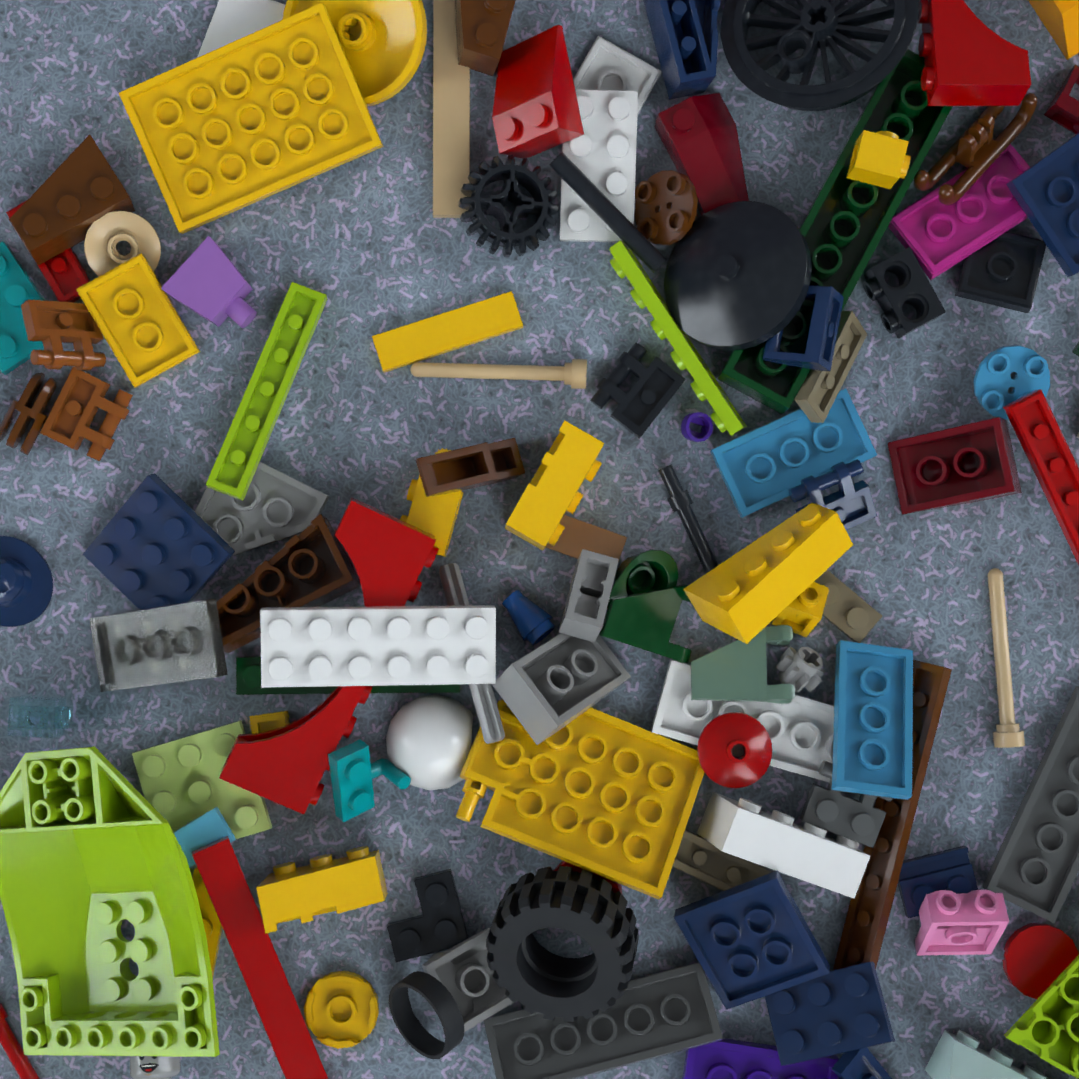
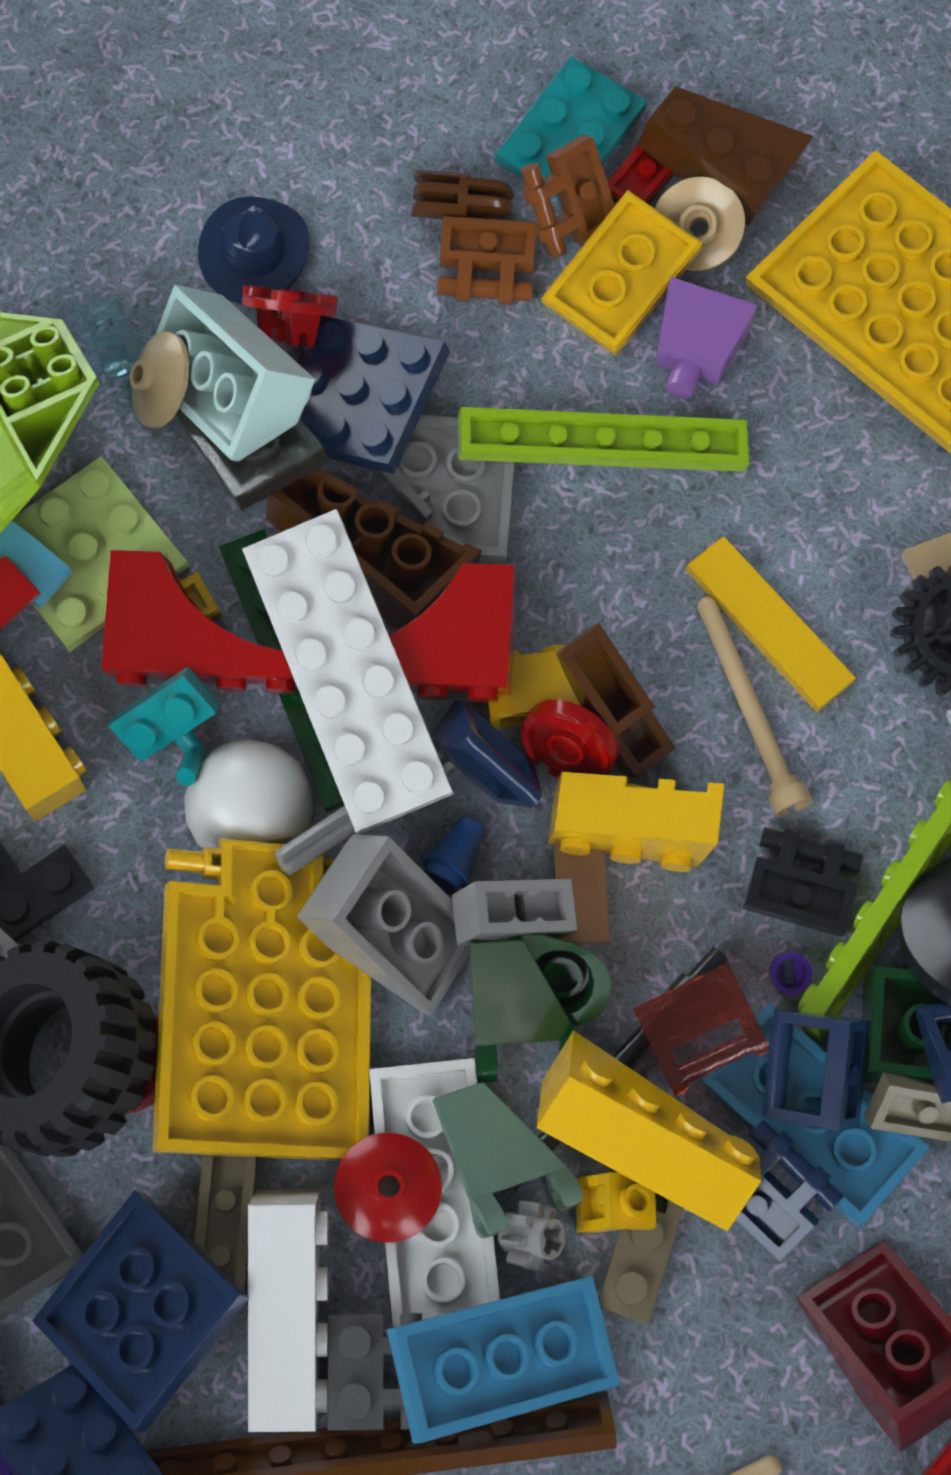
camera: 70 degrees right, 15 degrees down
none -> tan dish [130,332,189,428]
none -> light aqua slope [156,284,315,461]
none -> red plate [242,285,338,348]
none -> dark blue tile [430,700,542,807]
none -> red tile [520,700,619,779]
none -> clear red plate [633,963,770,1096]
none -> dark blue tile [762,1009,870,1131]

